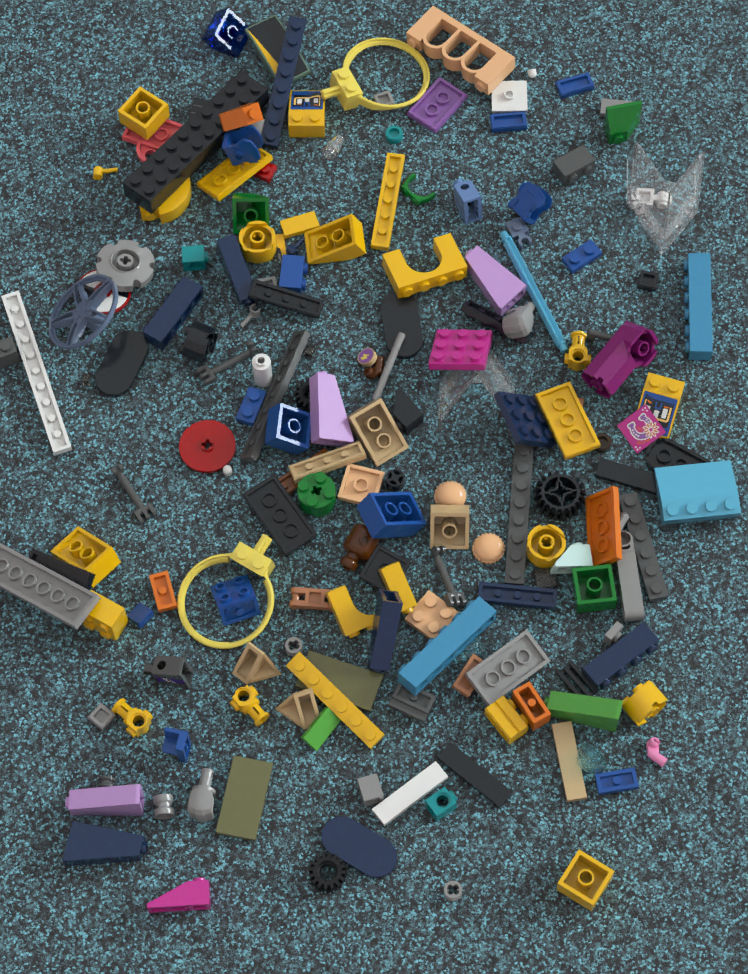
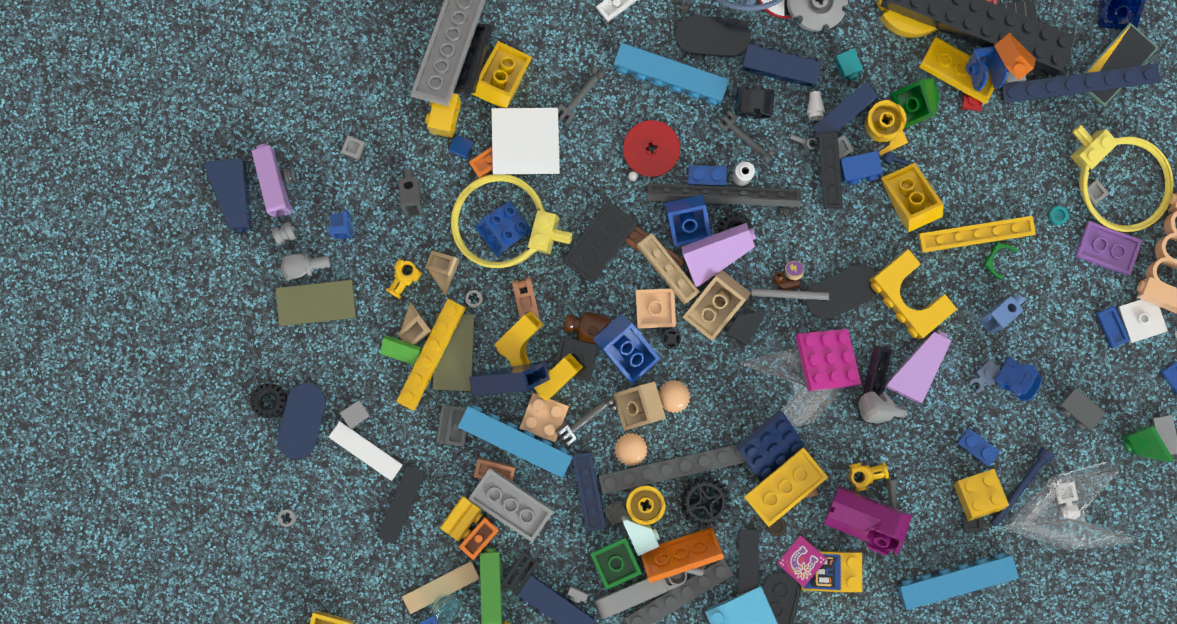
camera: 70 degrees right, 20 degrees up
yellow connector [112,698,153,738] -> none
dark pink slope [147,877,211,913] -> none
yellow tile [280,211,320,239] -> none
yellow slope [288,90,326,137] -> none
green brick [297,472,336,517] -> none
clear cone [322,134,344,160] -> none
teal brick [425,787,457,822] -> none
medium azure piece [500,231,569,354] -> none
none -> white sticker [491,108,560,174]
none -> dark azure brick [613,43,729,105]
none -> white cone [807,91,826,121]
none -> yellow brick [954,469,1009,521]
none -> dark blue piece [991,447,1055,526]

